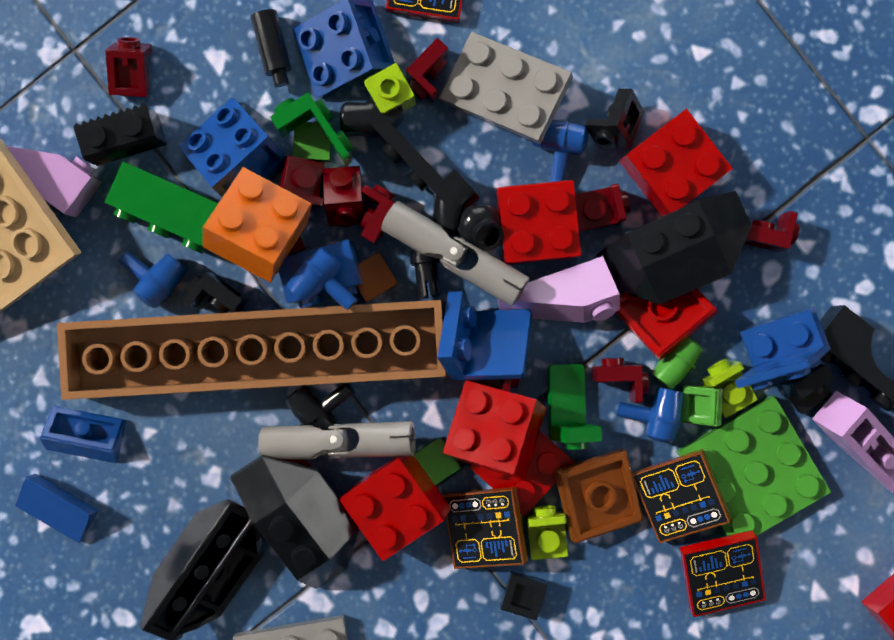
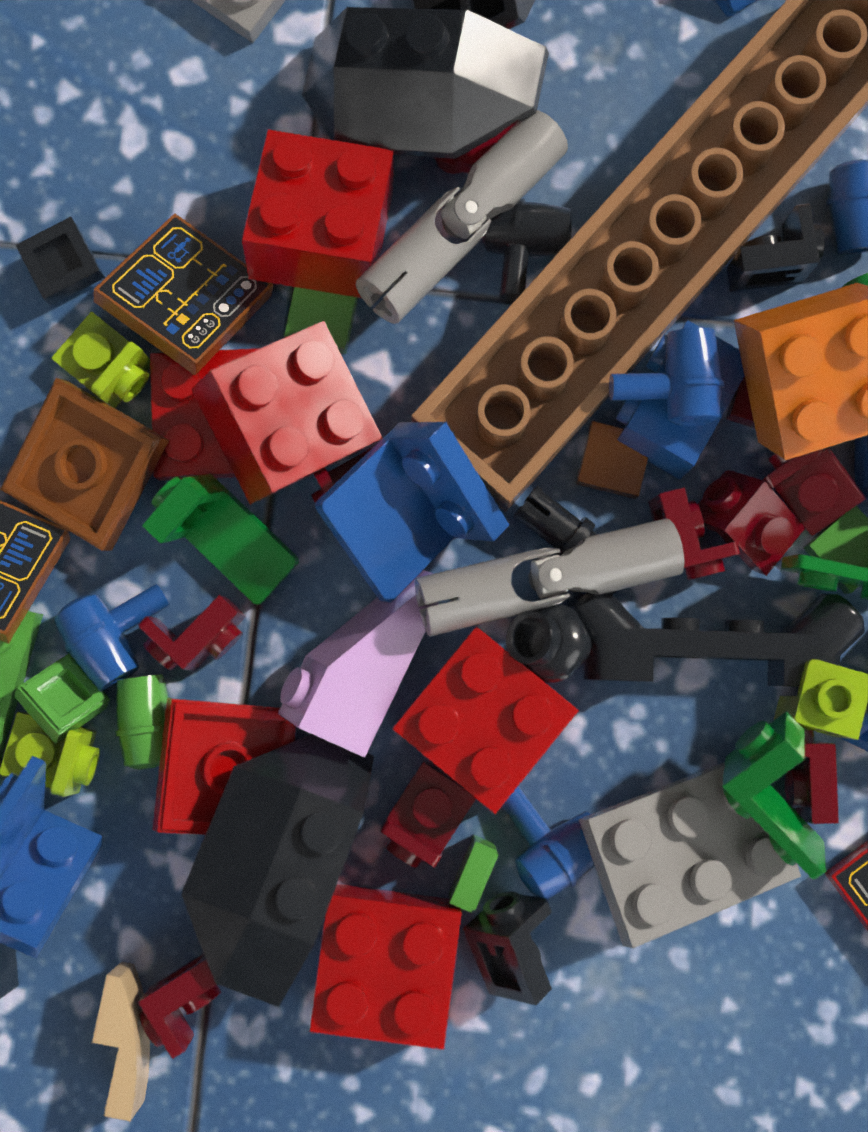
camera: 130 degrees right, 5 degrees down
none -> tan slope [92,962,150,1121]
none -> bright green tile [448,834,499,913]
none -> green bracket [722,711,826,880]

